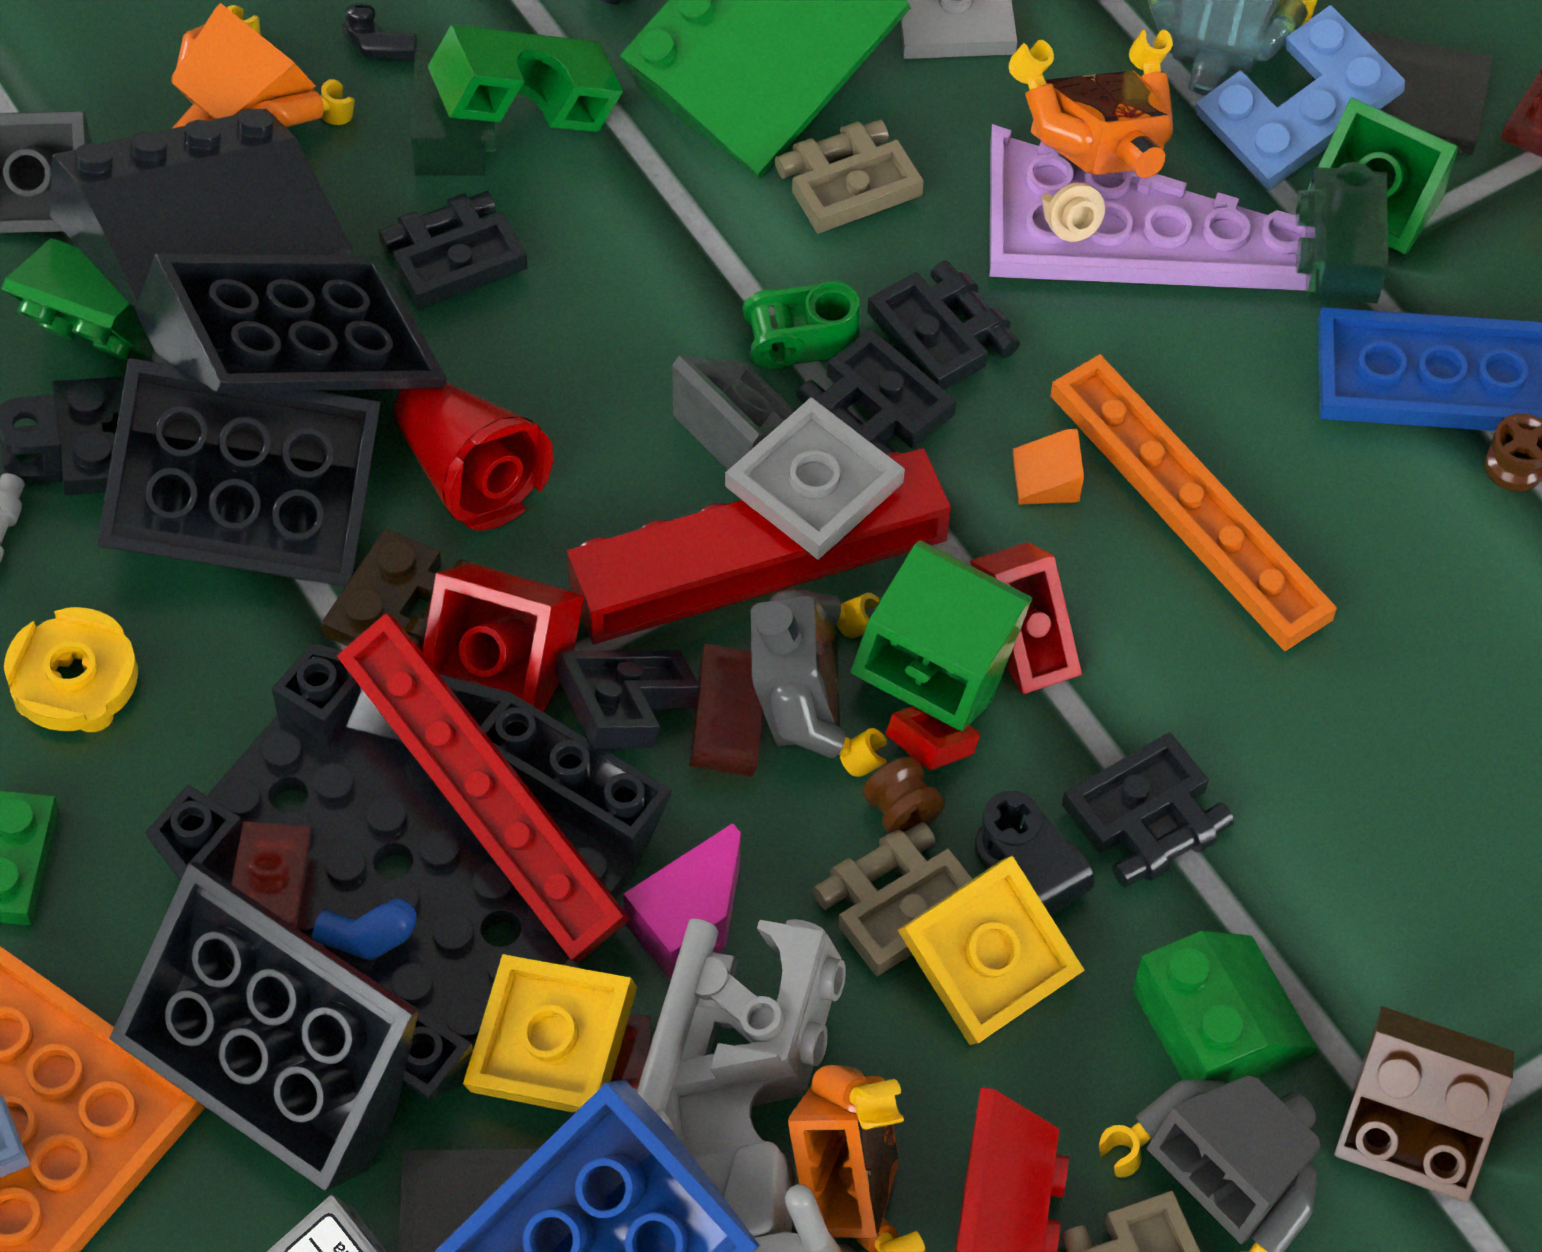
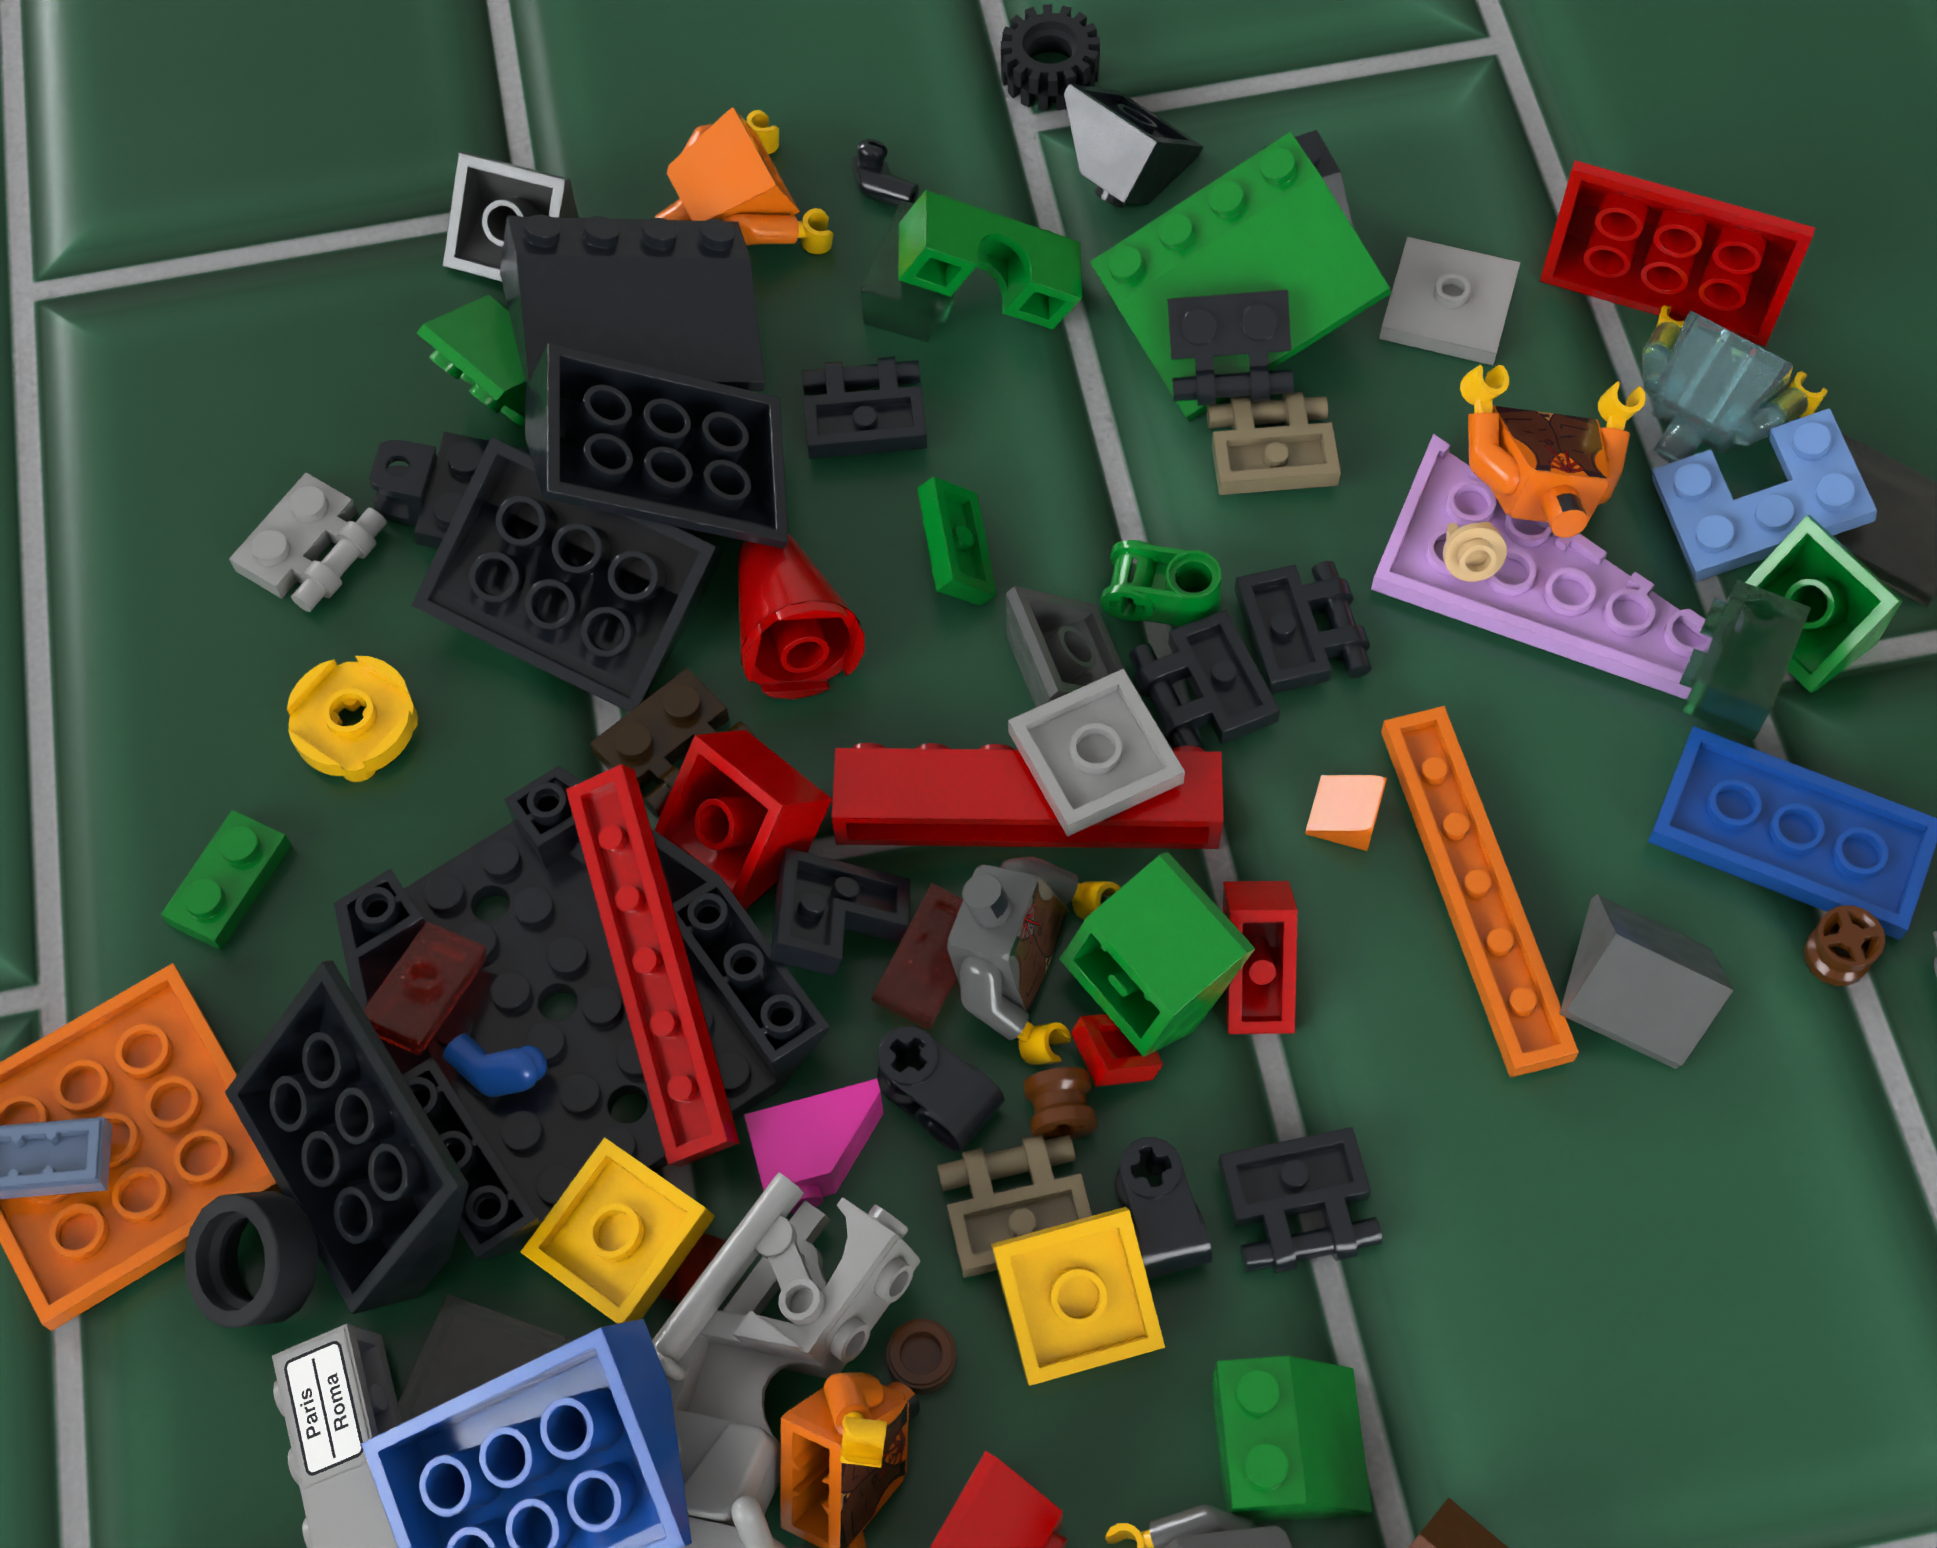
camera: 25 degrees right, 5 degrees up
none -> black tyre [185,1191,318,1328]
none -> black piece [877,1026,1005,1153]
none -> reddish brown tile [886,1319,957,1395]
none -> green plate [917,476,997,606]
none -> black plate [1167,290,1294,406]
none -> dark grey slope [1559,894,1734,1069]

